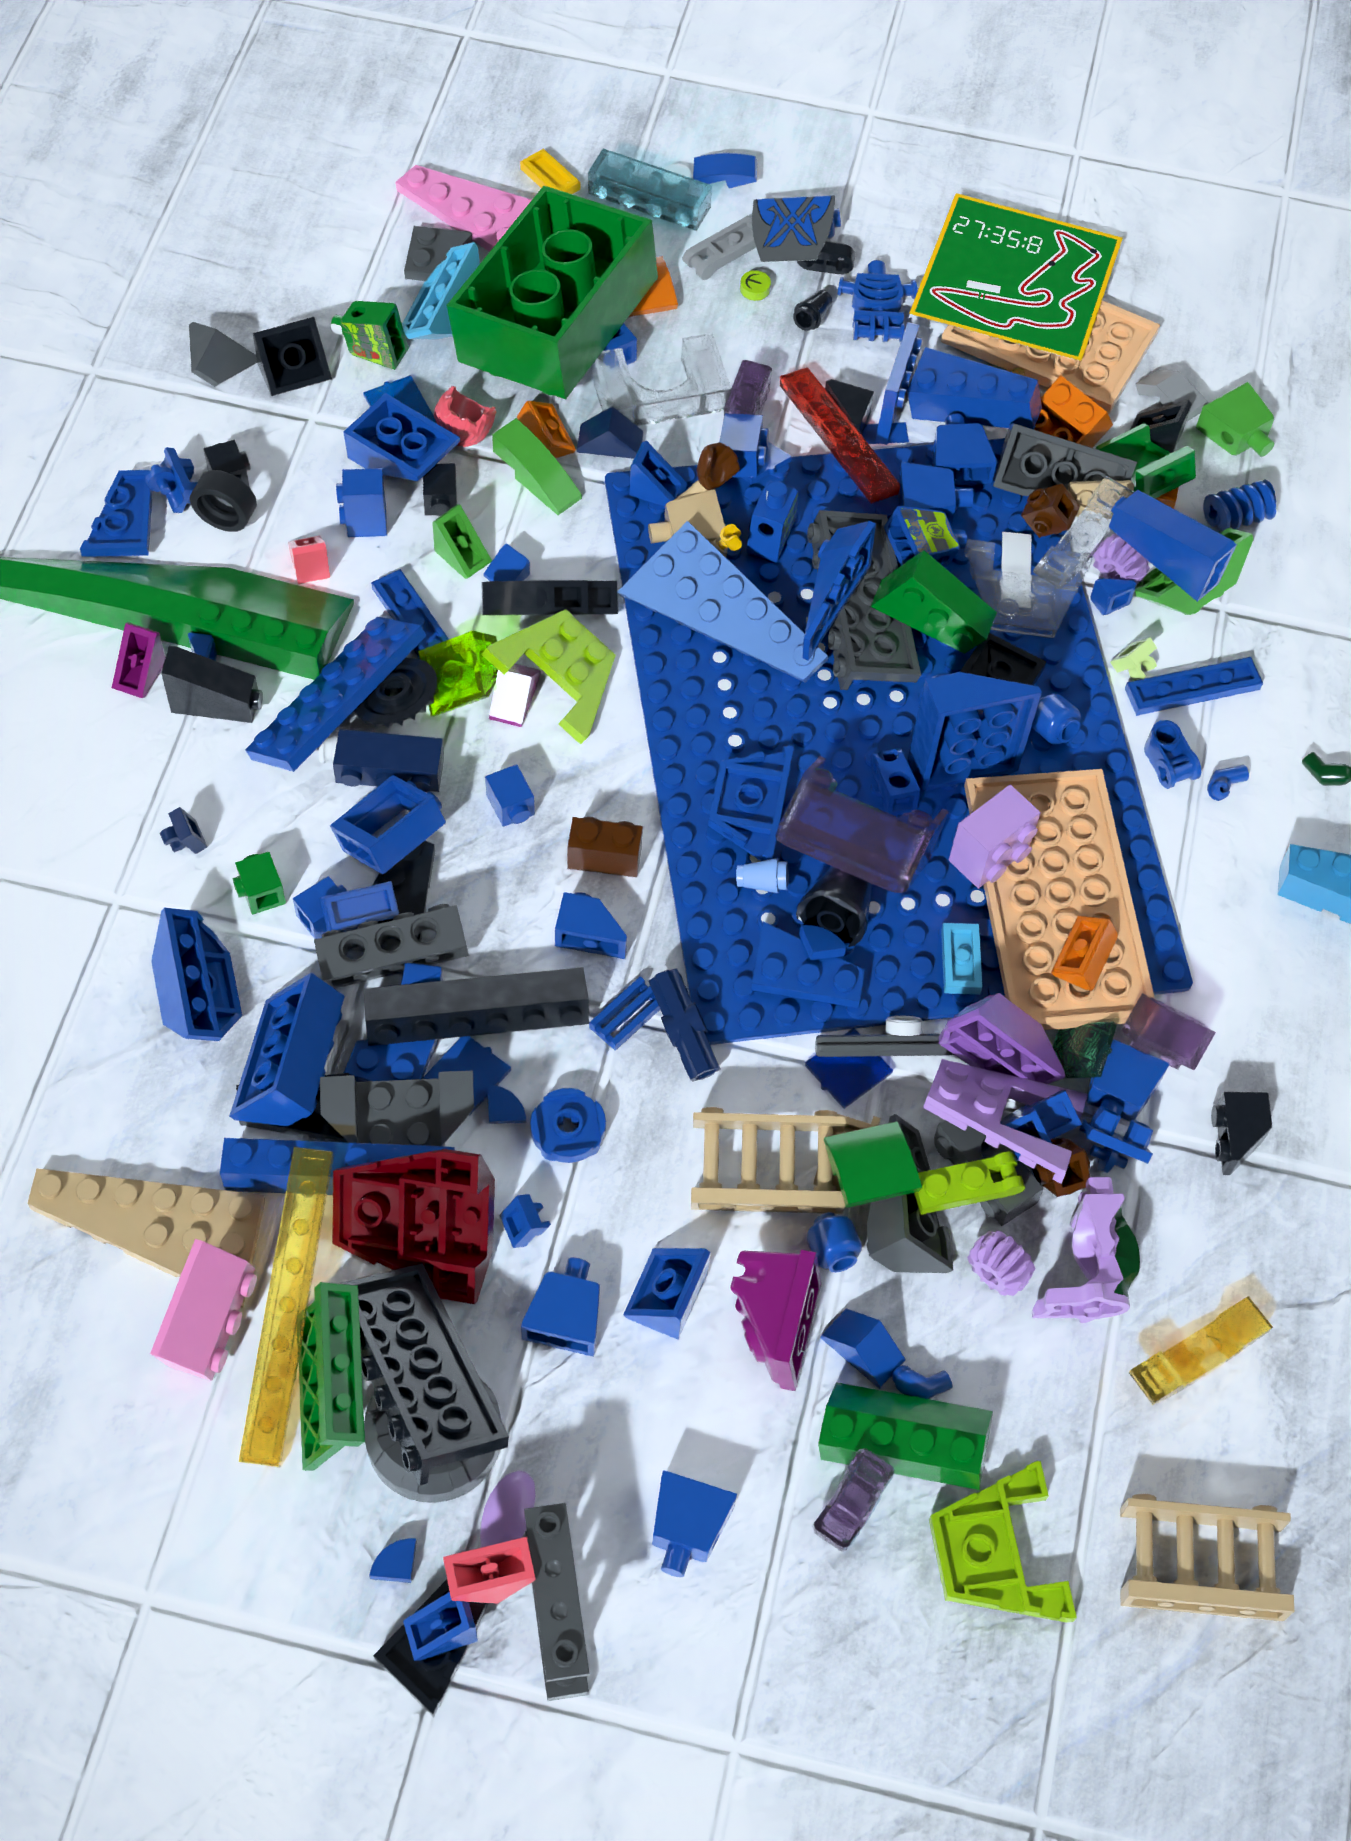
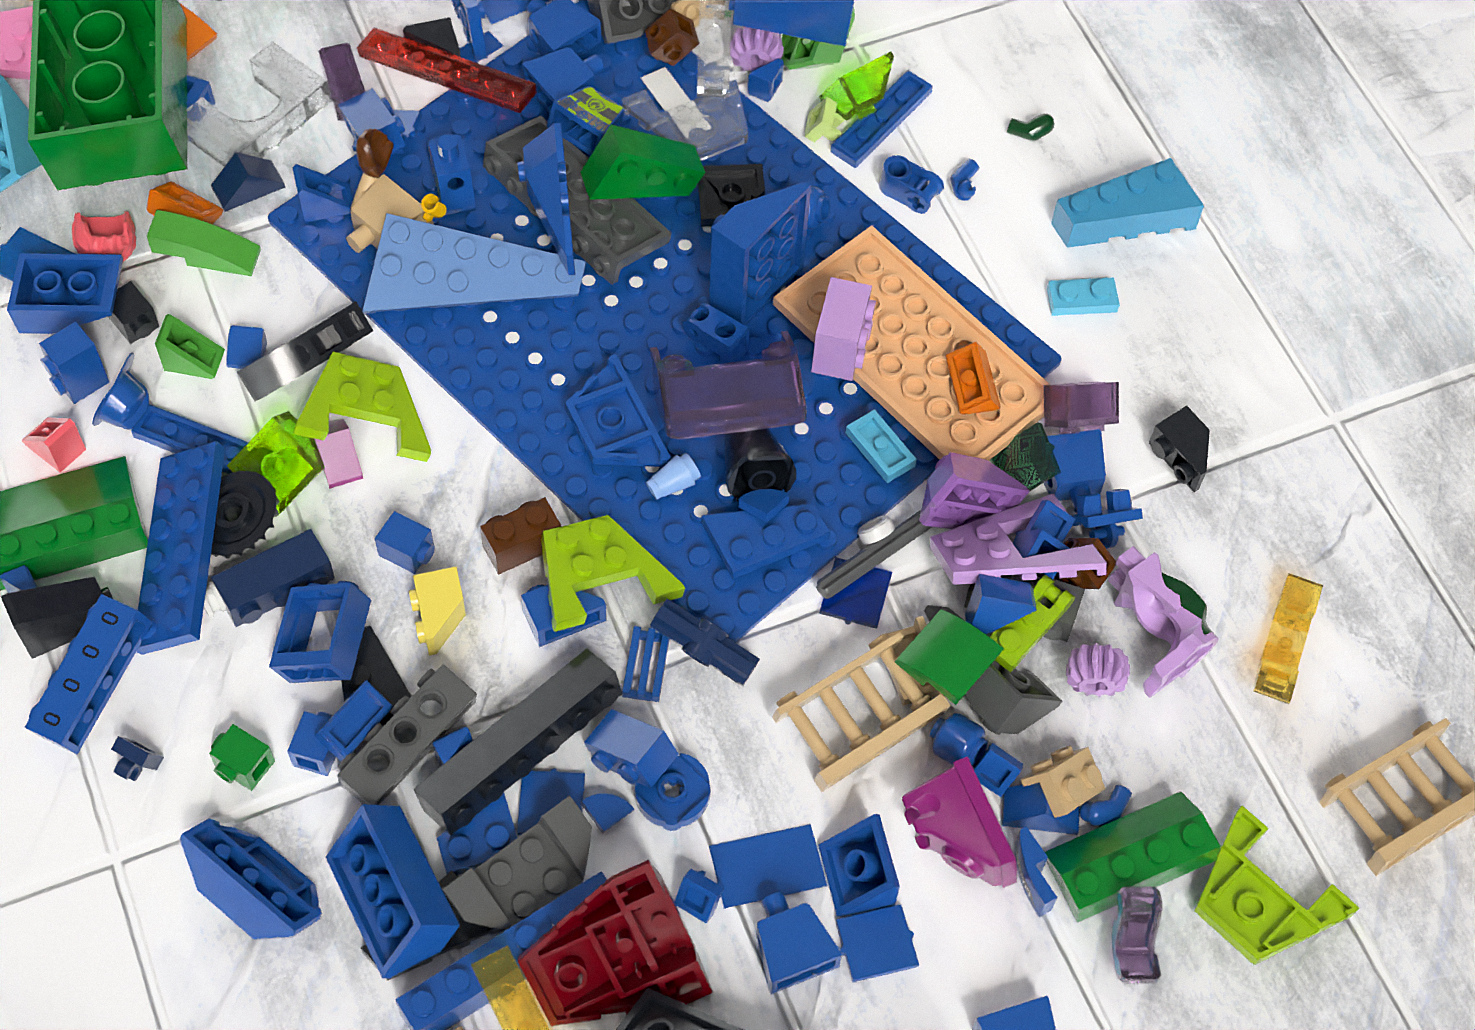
camera: 35 degrees left, 0 degrees up
none -> blue brick [24,594,153,755]
none -> blue piece [92,352,149,430]
none -> light yellow slope [408,567,466,656]
none -> lime wing [541,515,685,632]
none -> blue brick [584,709,679,788]
none -> blue sticker [709,824,827,909]
none -> clear neon green slope [818,51,894,121]
none -> blue piece [835,904,919,983]
none -> blue slope [965,574,1037,635]
none -> blue tile [973,743,1024,797]
none -> blue slope [1015,826,1058,917]
none -> tan bracket [1020,746,1106,818]
none -> medium azure plate [1047,278,1120,316]

